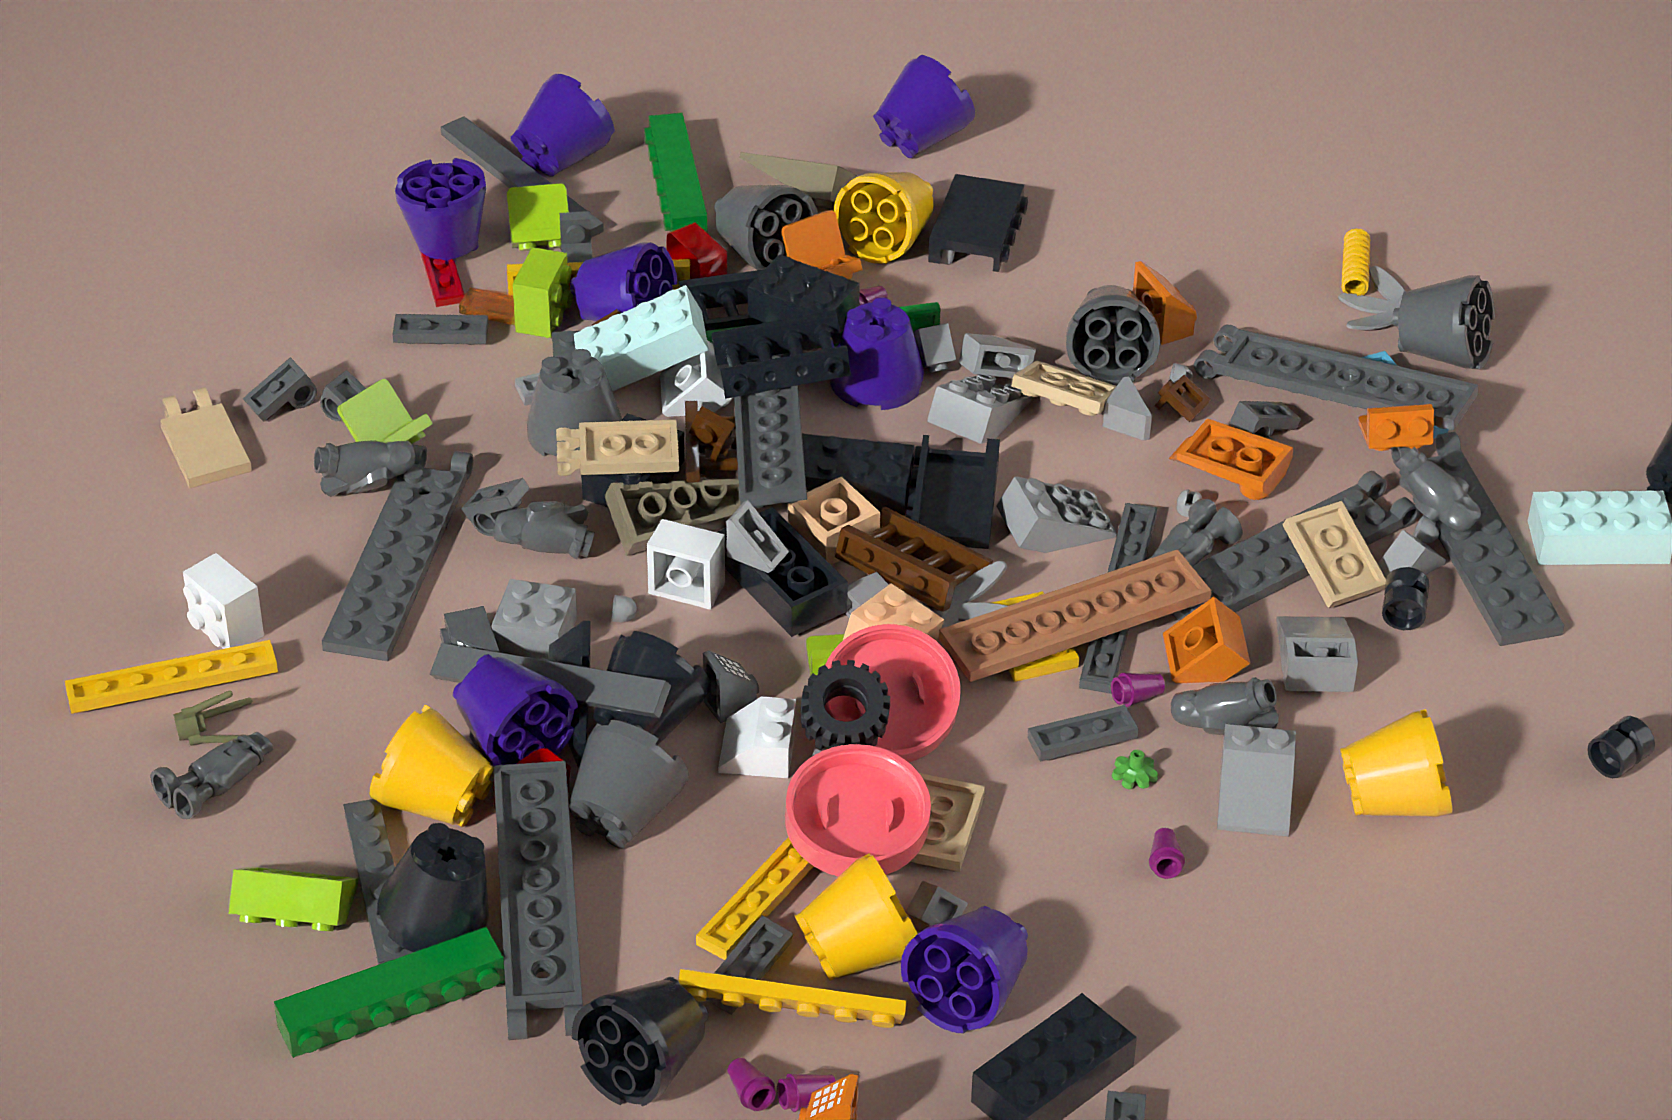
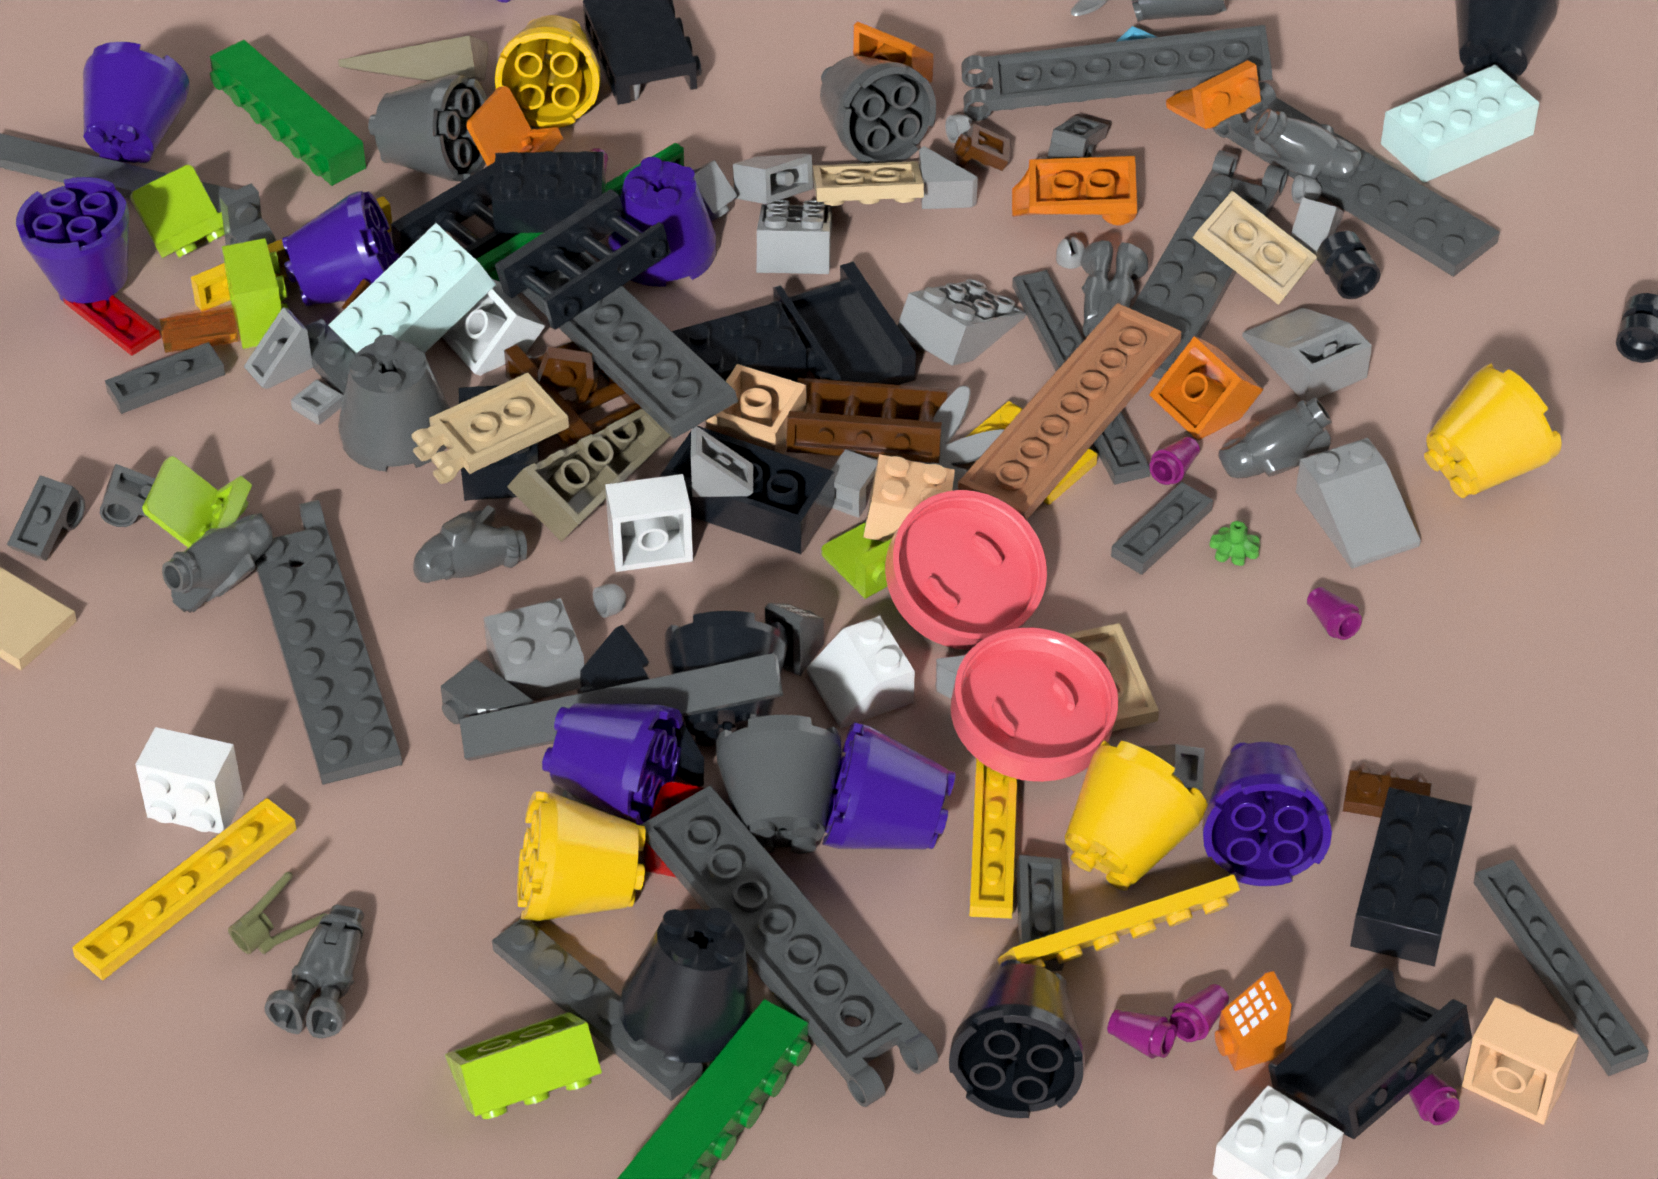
camera: 30 degrees left, 5 degrees up
dark grey plate [461,478,530,536] -> none
red piece [666,222,727,279] -> none
black tyre [800,660,890,750] -> none
none -> light grey slope [244,307,313,389]
none -> dark purple cone [822,722,956,850]
none -> reddish brown plate [1343,763,1432,818]

